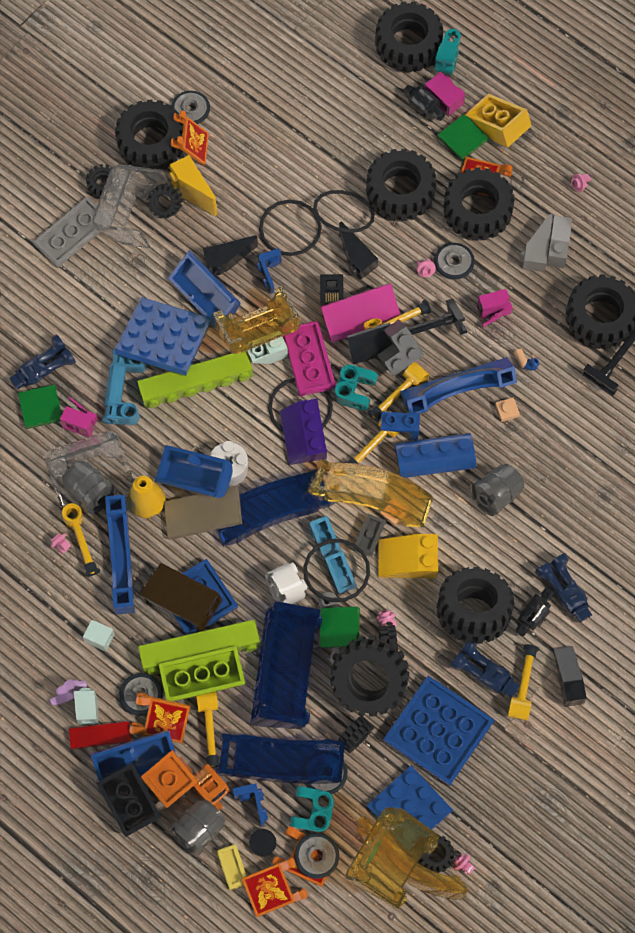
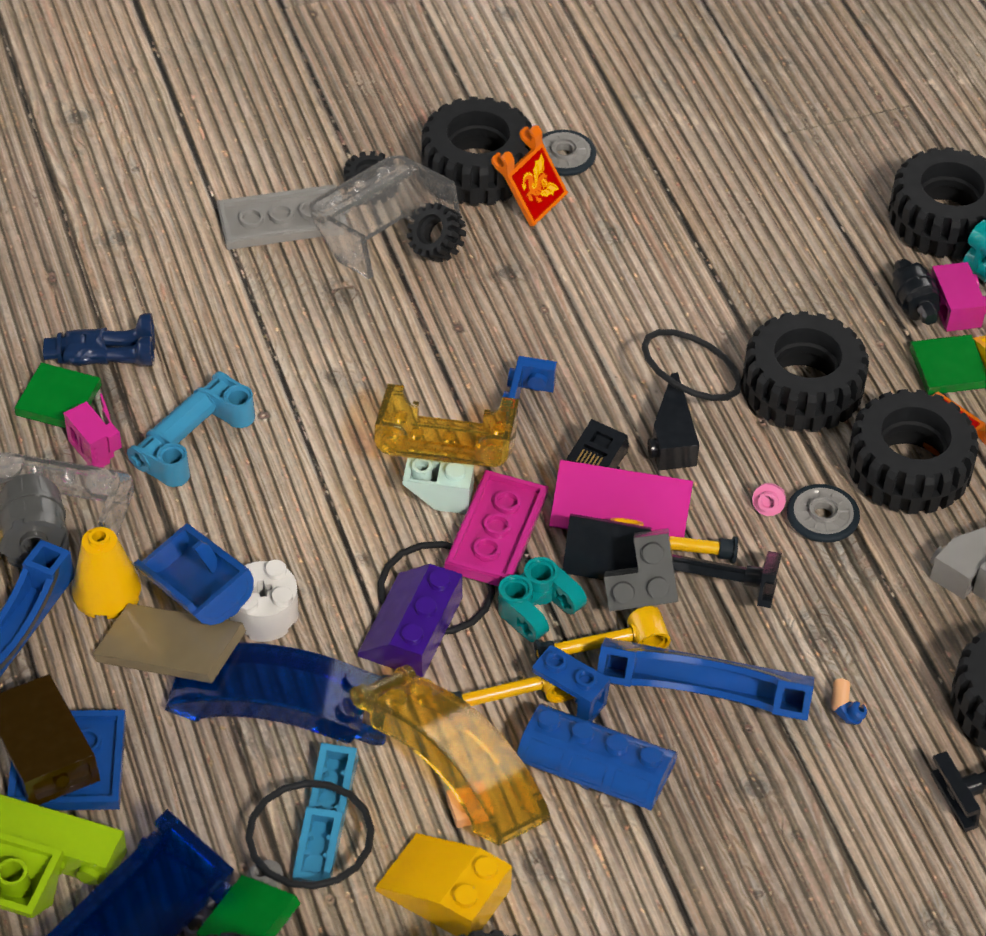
camera: 30 degrees right, 20 degrees down
blue plate [115,297,211,376] -> none
lime brick [137,350,253,408] -> none
blue container [168,251,241,329] -> none
yellow slope [169,155,217,216] -> none
black slope [203,235,258,276] -> none
black piece [259,199,322,256] -> none
white brick [265,562,307,609] -> none
dark grey plate [354,514,386,557] -> none
dark grey piece [470,464,524,516] -> none
dark pink piece [477,289,513,328] -> none
light nougat plate [495,397,520,422] -> none

